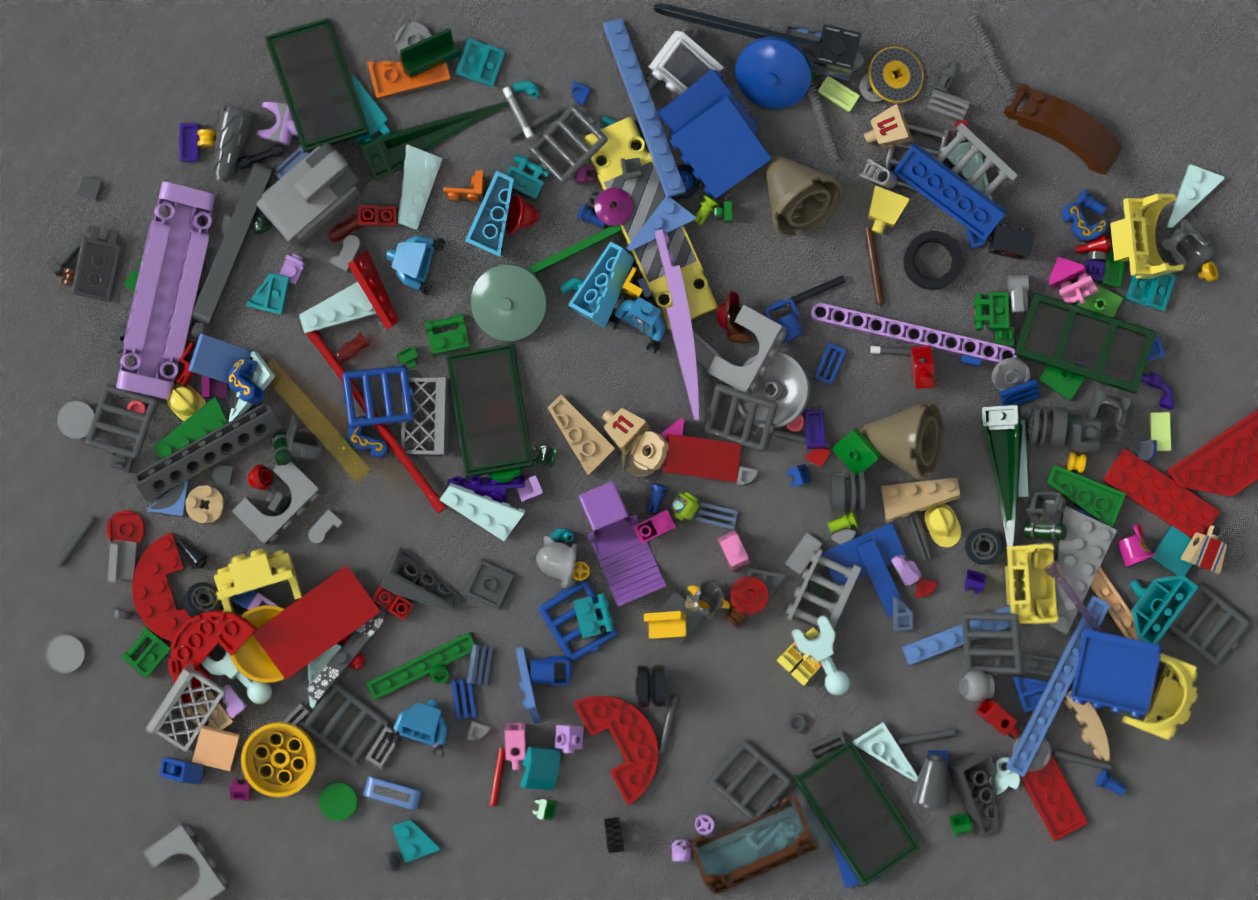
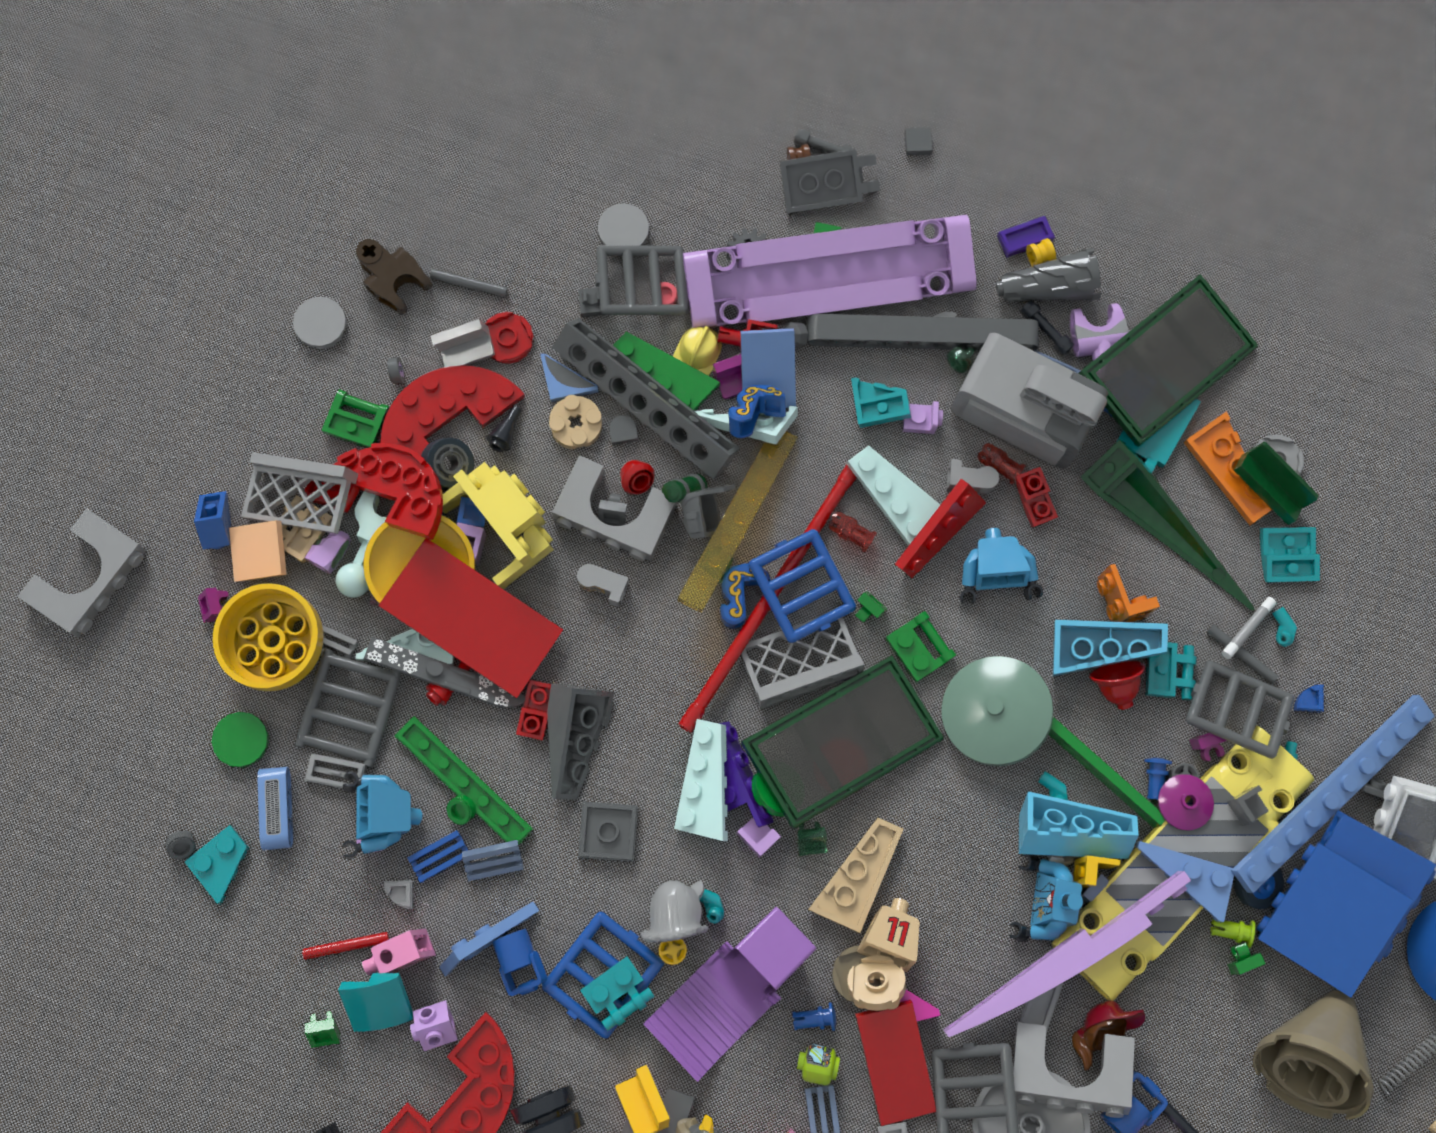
camera: 60 degrees right, 10 degrees down
light aqua wing [398,145,442,230] -> none
dark pink slope [633,510,676,544] -> none
none -> dark brown piece [356,239,433,315]

